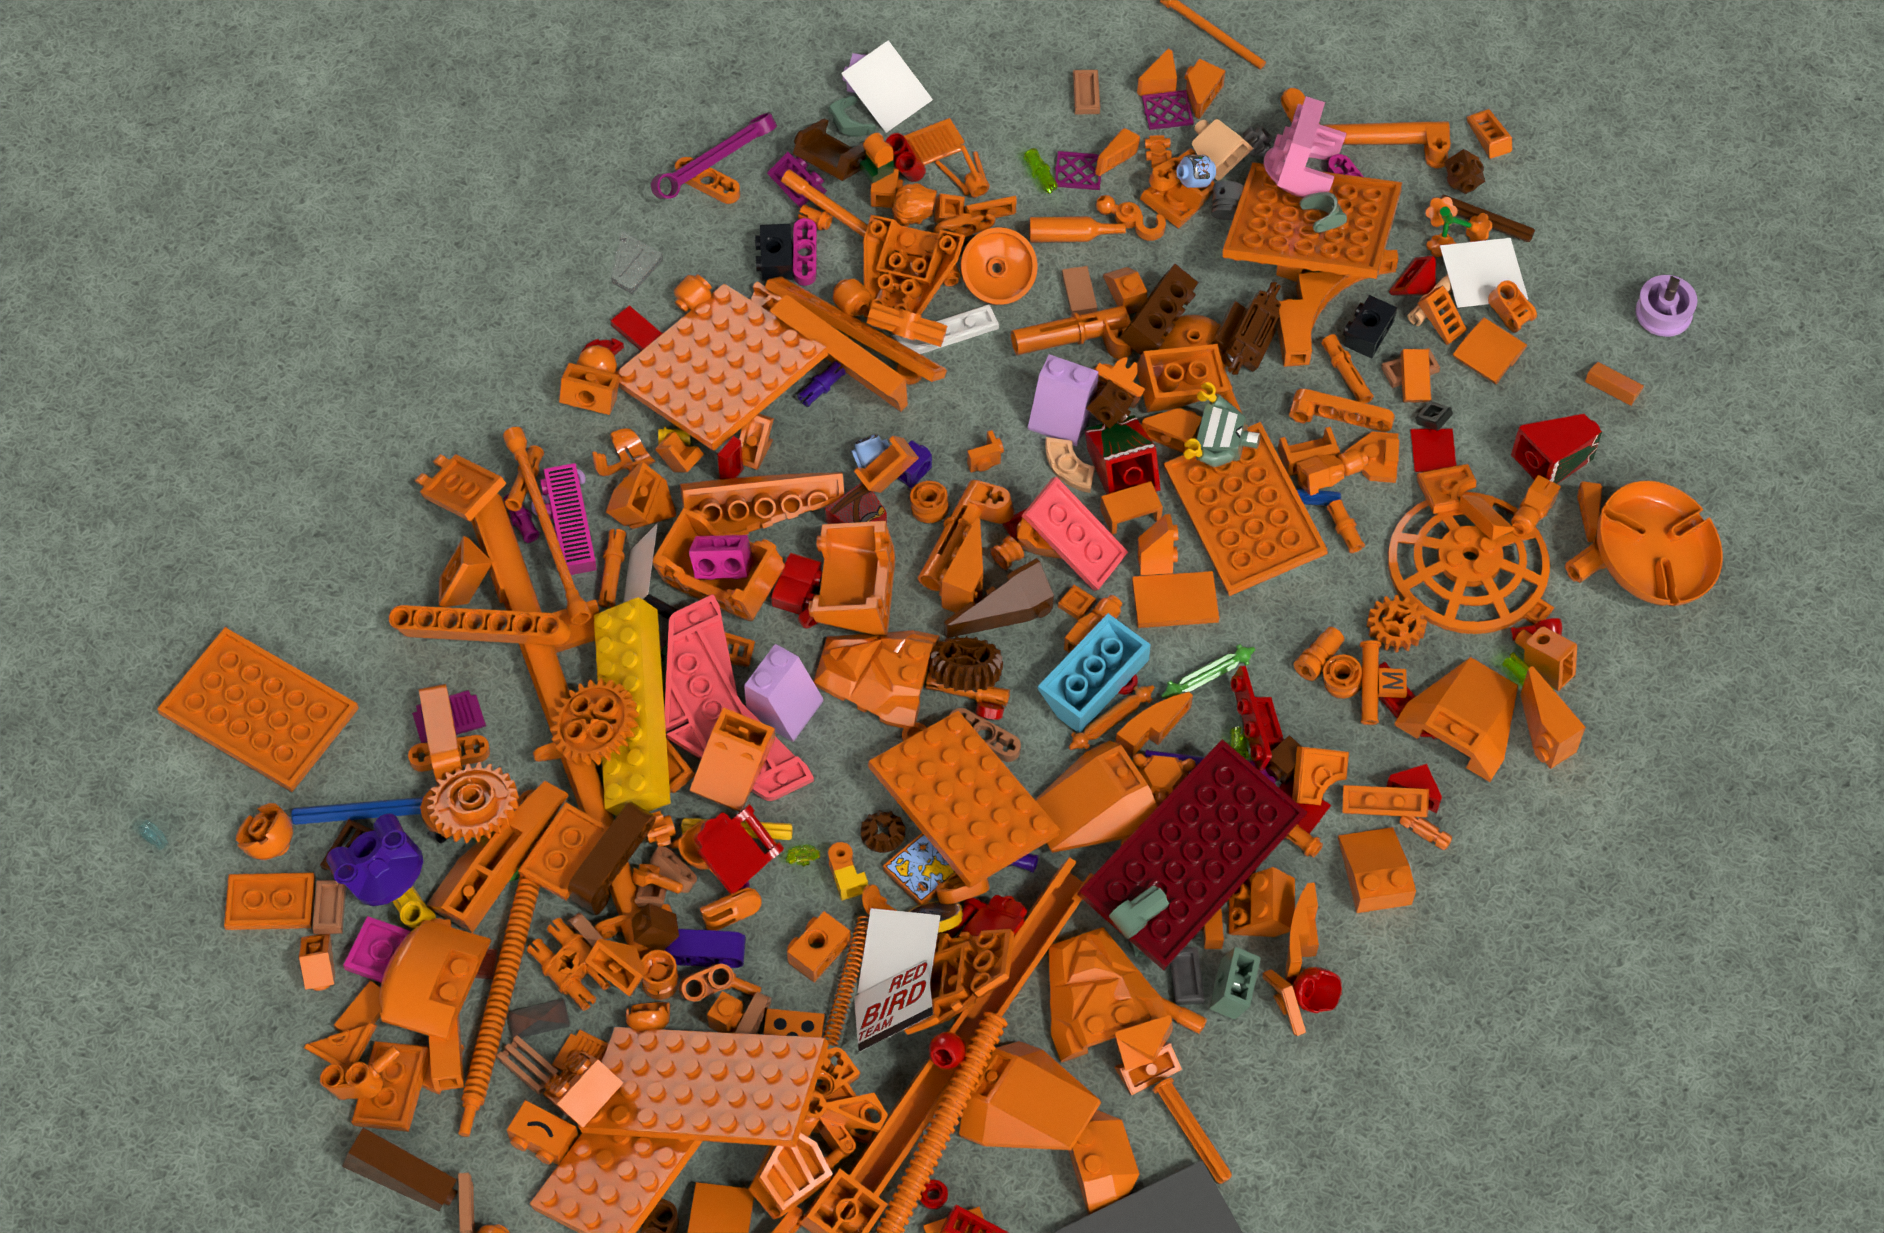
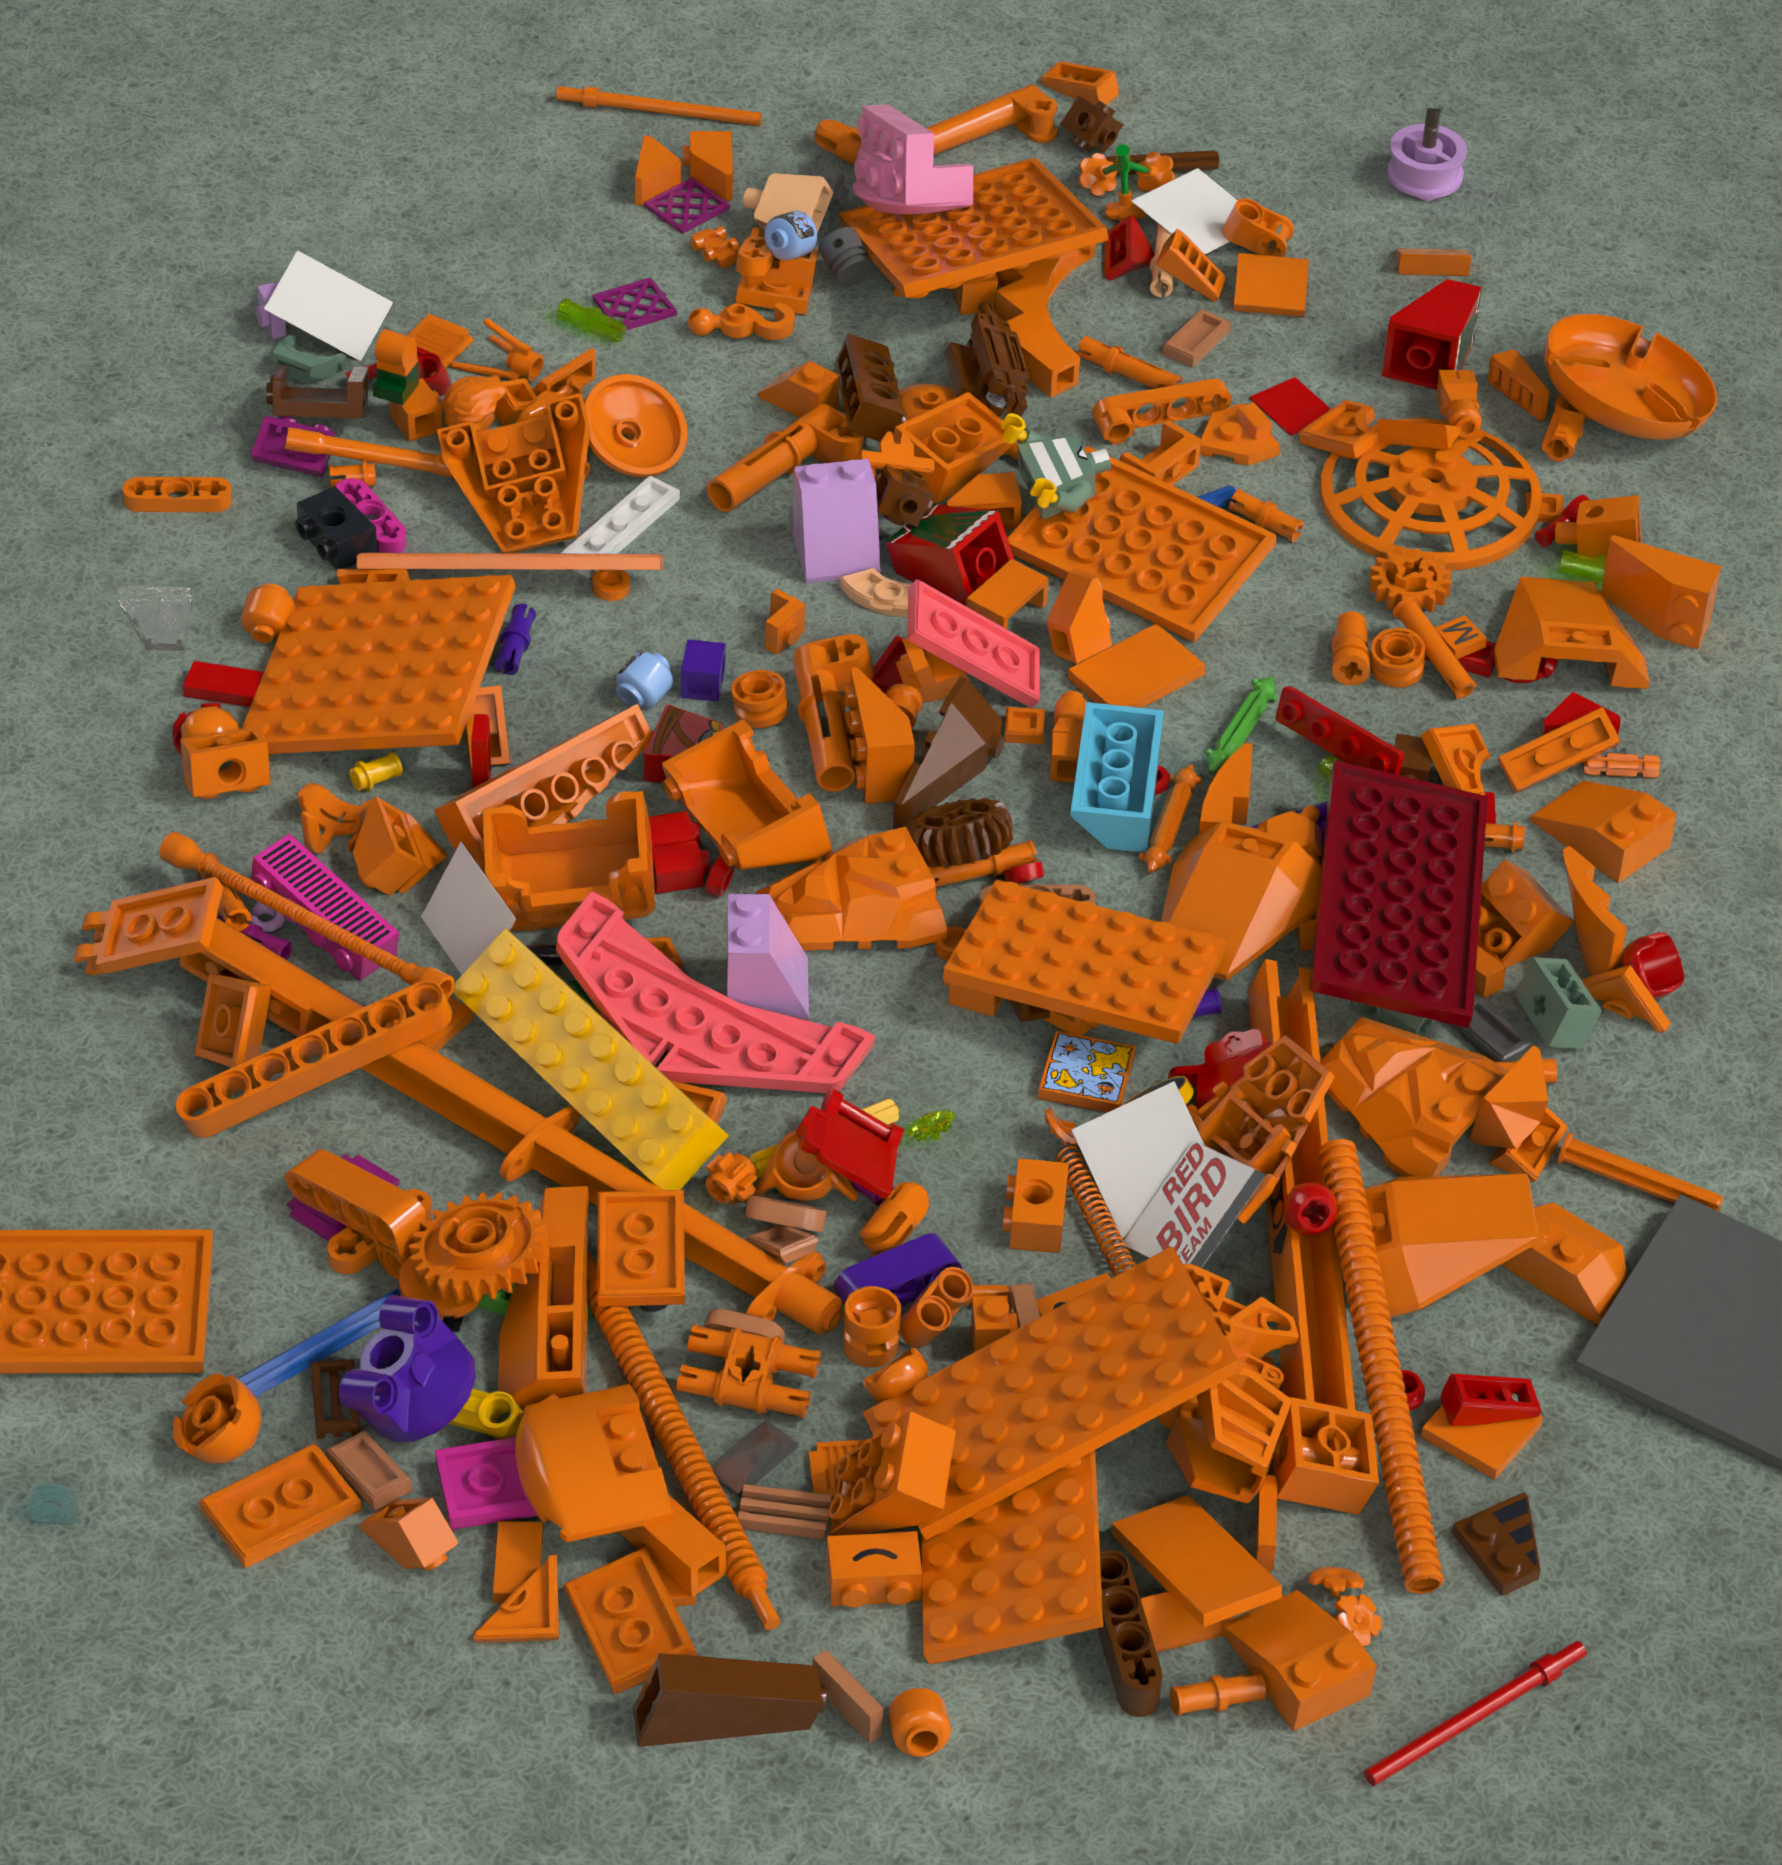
camera: 35 degrees left, 15 degrees down
orange beam [320,1045,401,1100] -> none
orange gear [550,678,639,766] -> none
reddish brown beam [568,802,656,916] -> none
orange slope [584,938,645,997] -> none
orange pin [598,529,626,608] -> none
reddish brown brick [631,903,679,951] -> none
orange bar [632,864,683,894] -> none
magenta piece [651,112,777,199] -> none
orange panel [655,432,704,472] -> none
dark pink brick [689,535,754,580] -> none
orange slope [690,707,775,812] -> none
orange arch [769,294,908,412] -> none
leg [828,842,868,901] -> none
orange head [833,279,871,317] -> none
orange panel [854,436,919,493] -> none
reddish brown gear [861,809,905,853] -> none
orange piece [867,302,948,347] -> none
orange beam [936,877,990,904] -> none
orange piece [1029,216,1126,243] -> none
nougat tile [1062,266,1097,316] -> none
nougat tile [1073,70,1100,114] -> none
orange slope [1095,128,1140,176] -> none
sand green piece [1109,885,1169,939] -> none
orange piece [1297,449,1368,496] -> none
sand green helmet [1299,192,1347,233] -> none
black brick [1343,295,1397,359] -> none
orange tile [1401,349,1431,403] -> none
pearl dark grey tile [1415,401,1453,431] -> none

